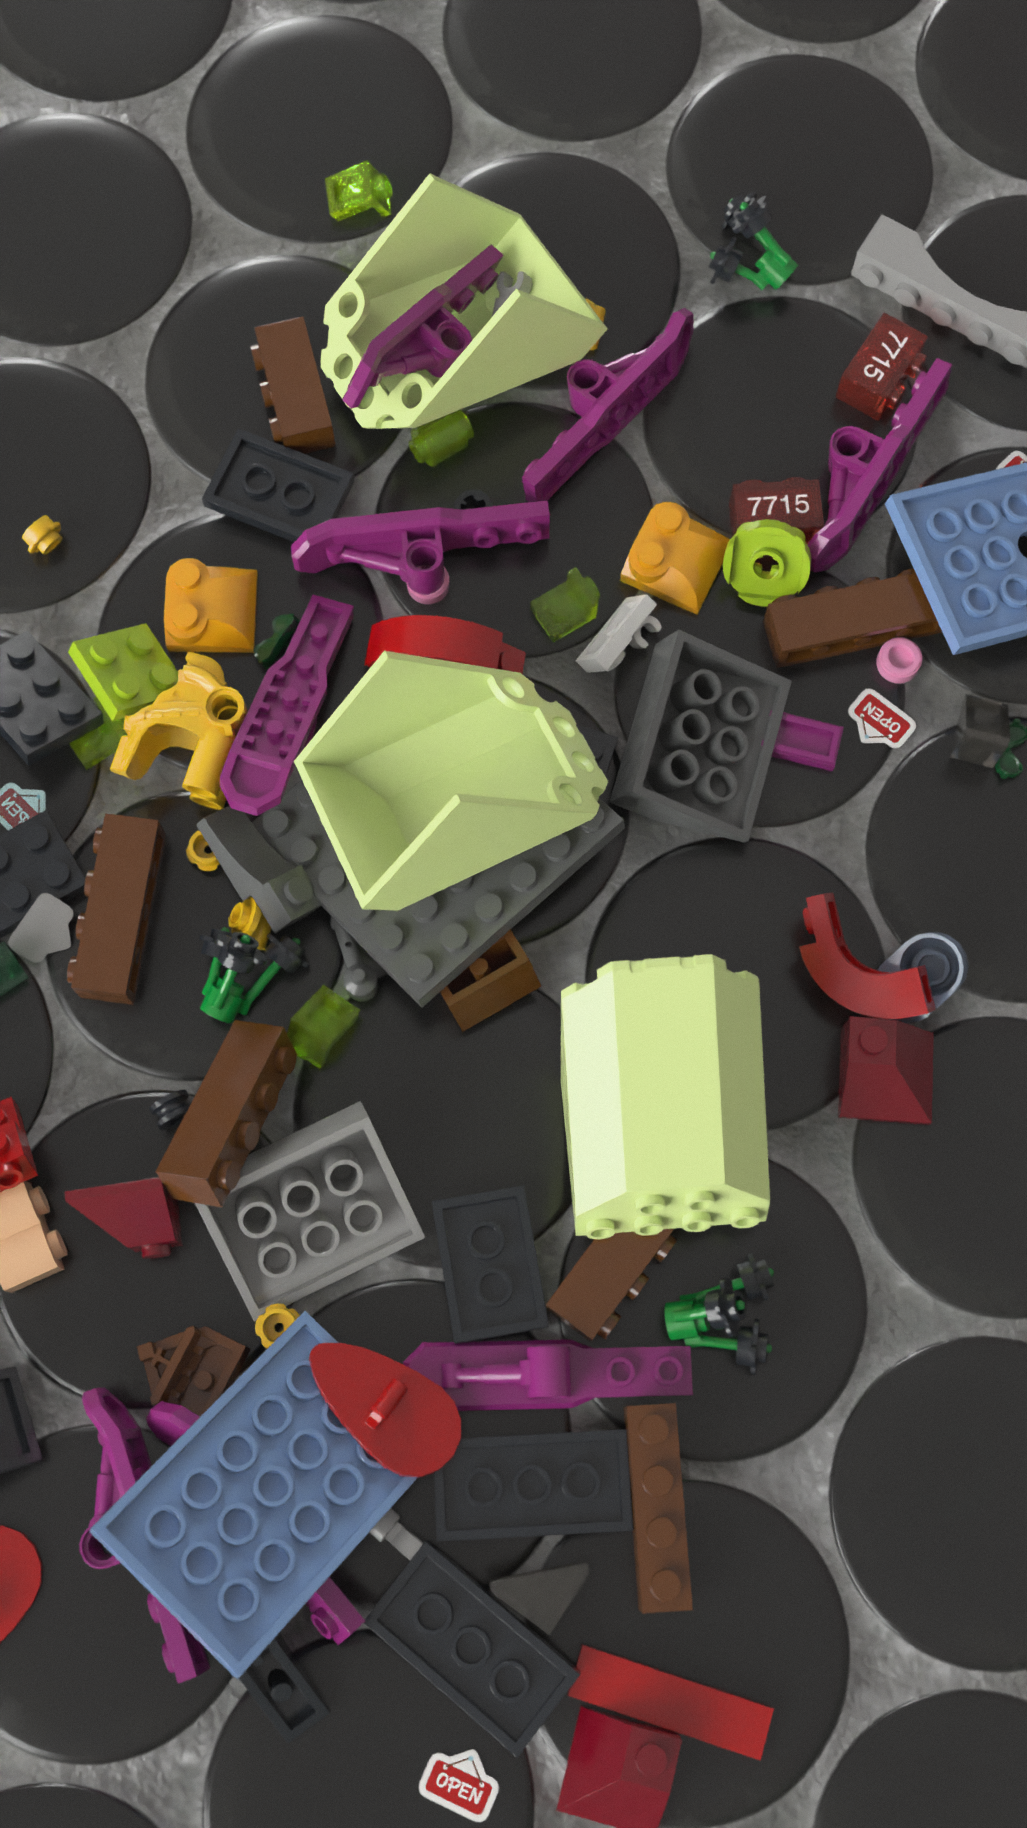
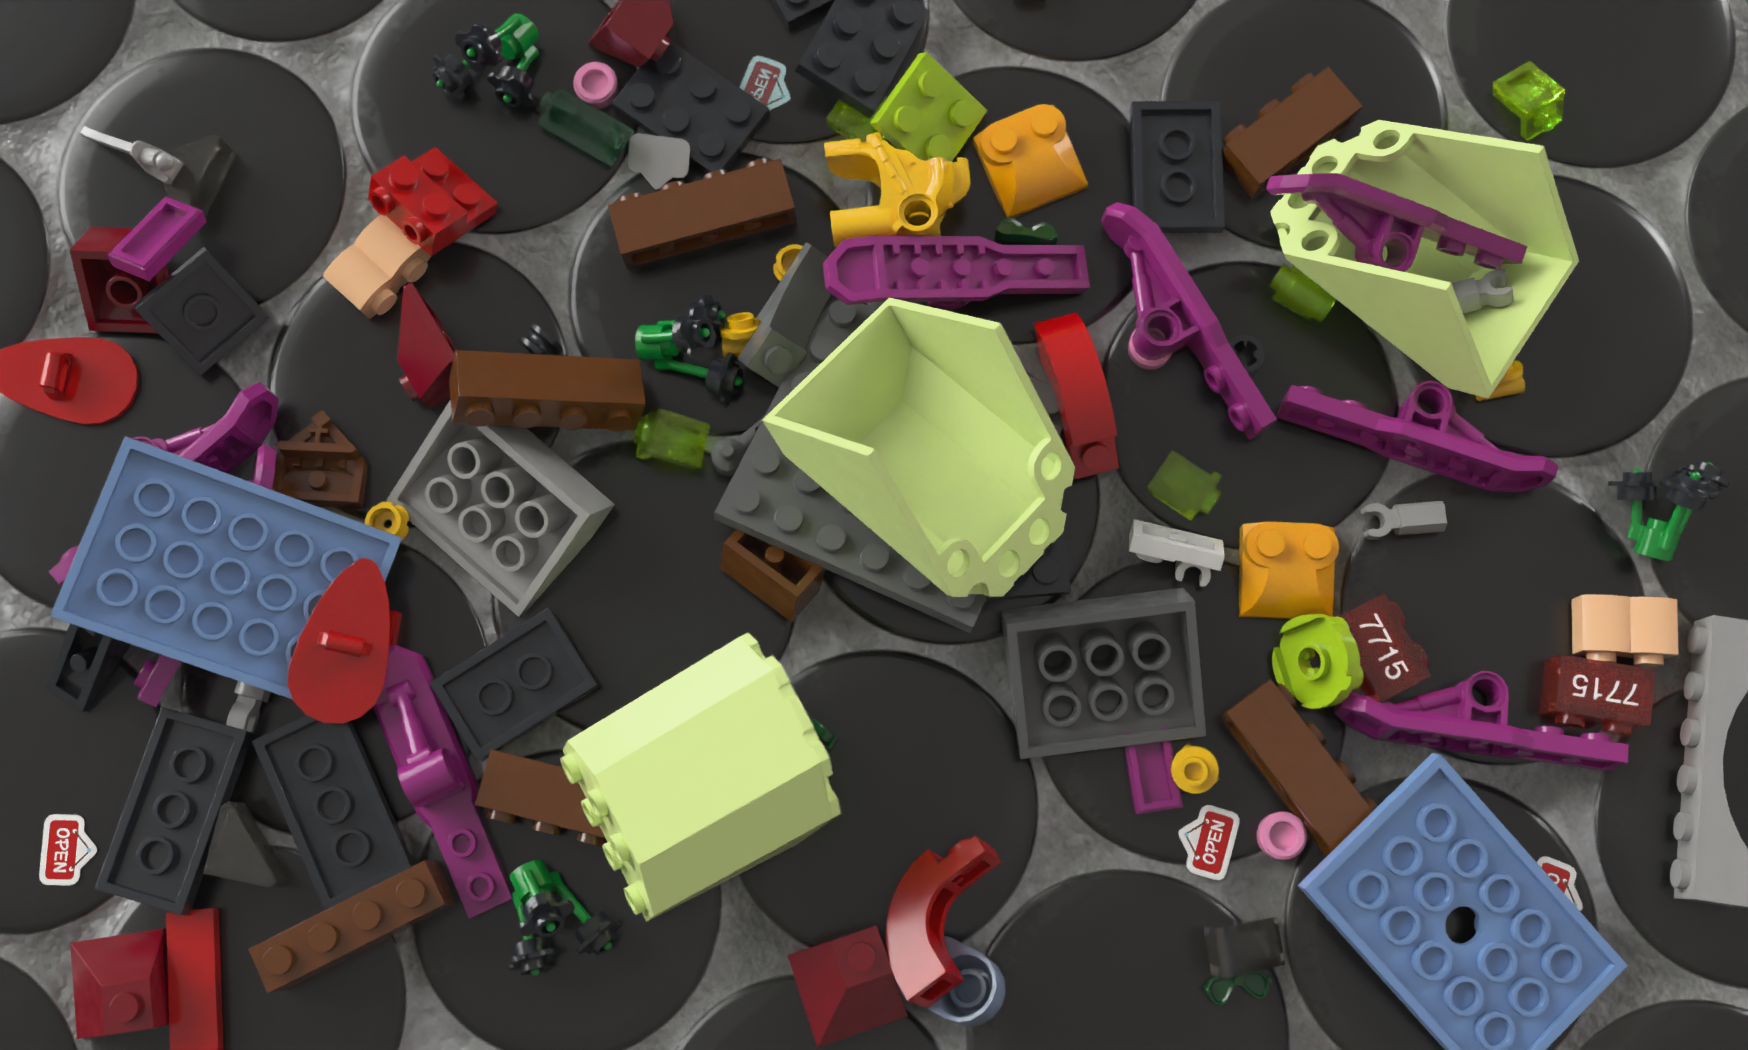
camera: 70 degrees right, 5 degrees up
none -> yellow plate [1171,743,1219,794]
none -> light grey bar [1360,501,1447,540]
none -> light nougat brick [1572,595,1678,667]

